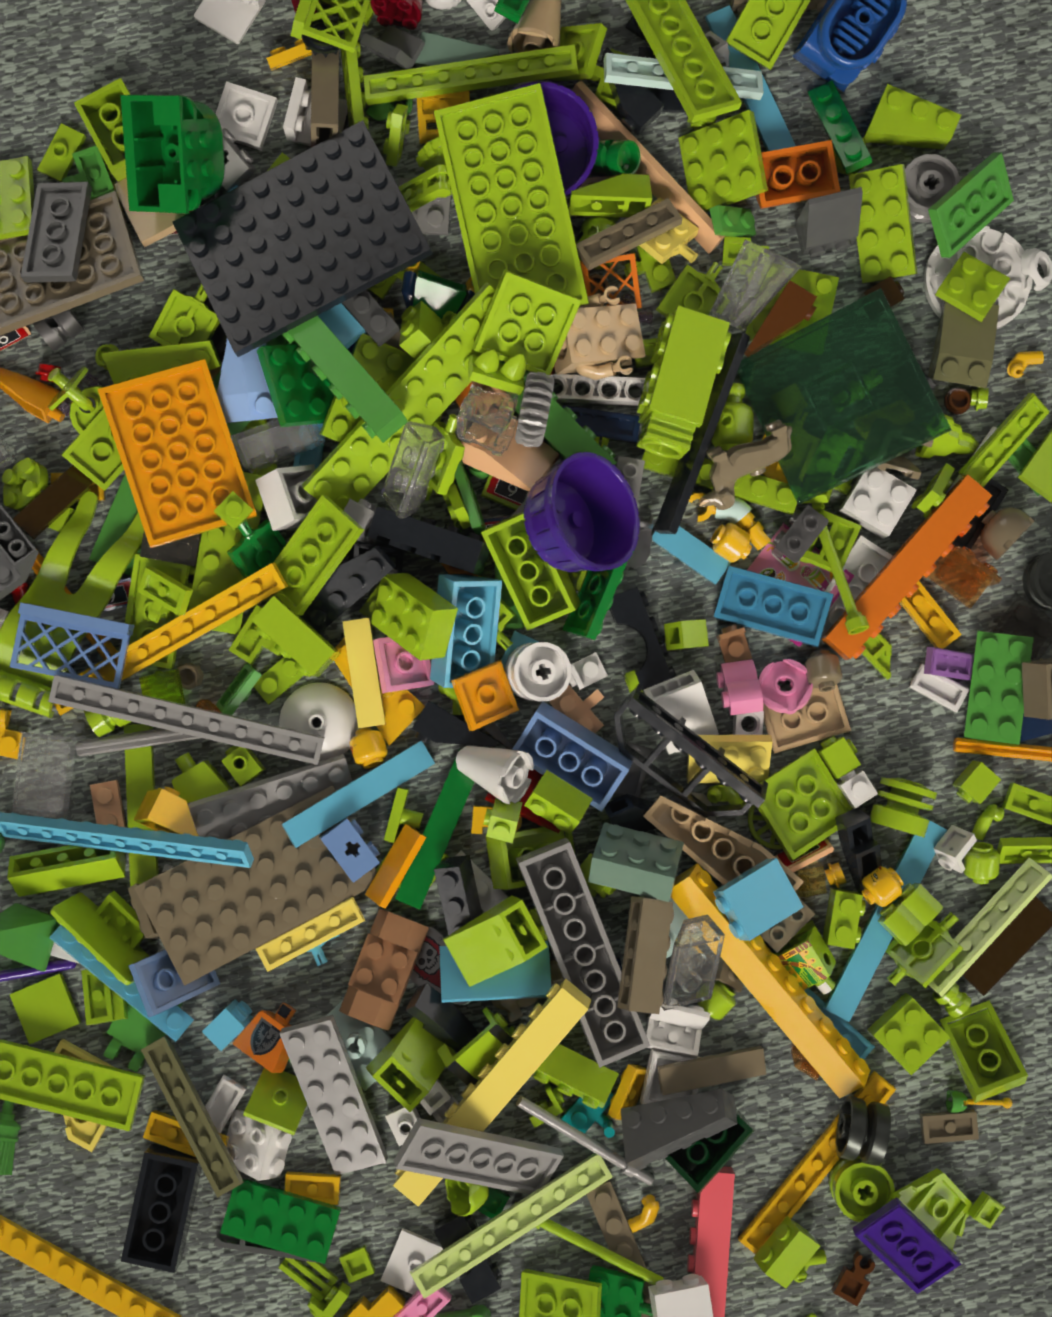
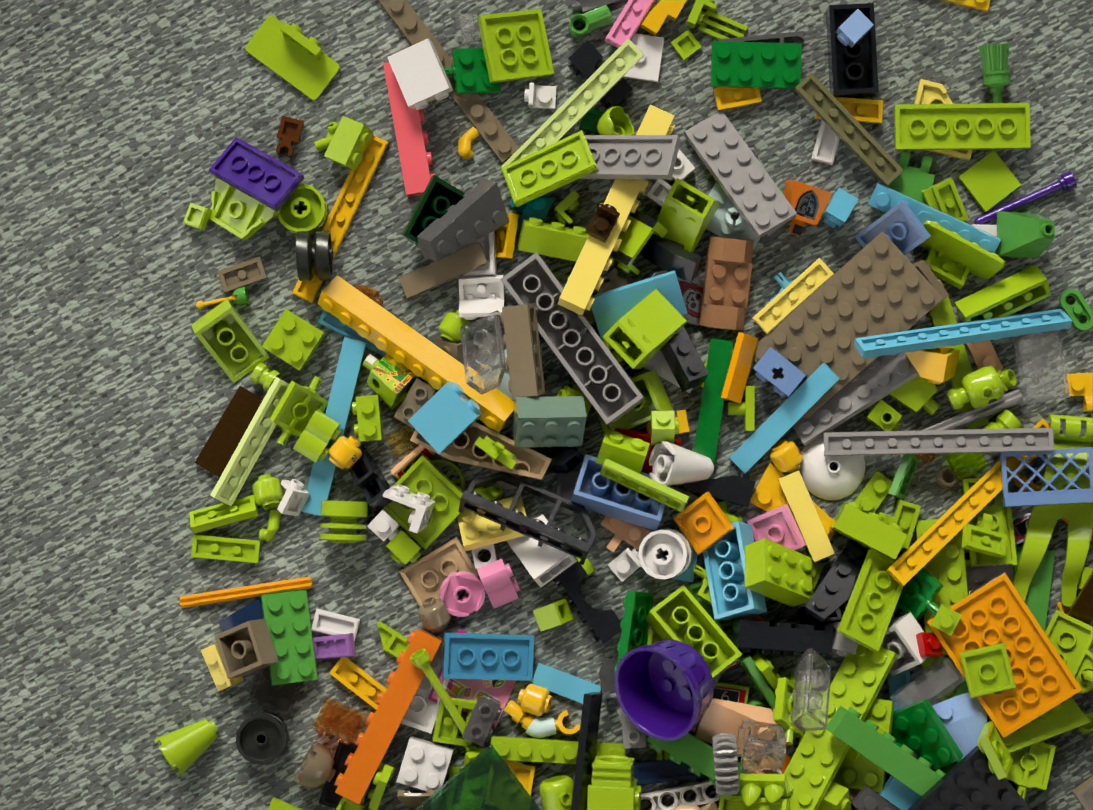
camera: 165 degrees right, 0 degrees up
white bracket [226,1109,292,1181] -> none
lime plate [243,1068,307,1135] -> none
lime bar [515,1202,664,1285] -> none
light grey bar [516,1096,655,1186] -> none
dark tan animal [698,419,792,510] -> none
medium nougat bracket [716,624,752,663] -> none
yellow plate [824,862,846,888] -> none
lime brick [952,760,1002,804] -> none
none -> white bracket [383,484,436,533]
none -> lime plate [474,436,517,470]
none -> lime tile [501,130,598,207]
none -> white bracket [524,83,556,109]
none -> dark brown bracket [585,203,620,243]
none -> lime tile [600,458,689,512]
none -> light blue brick [836,9,874,48]
none -> red plate [916,632,943,657]
none -> lime piece [947,366,1005,410]
none -> lime tile [959,642,1016,698]
none -> lime plate [977,721,1013,780]
none -> lime plate [997,368,1017,391]

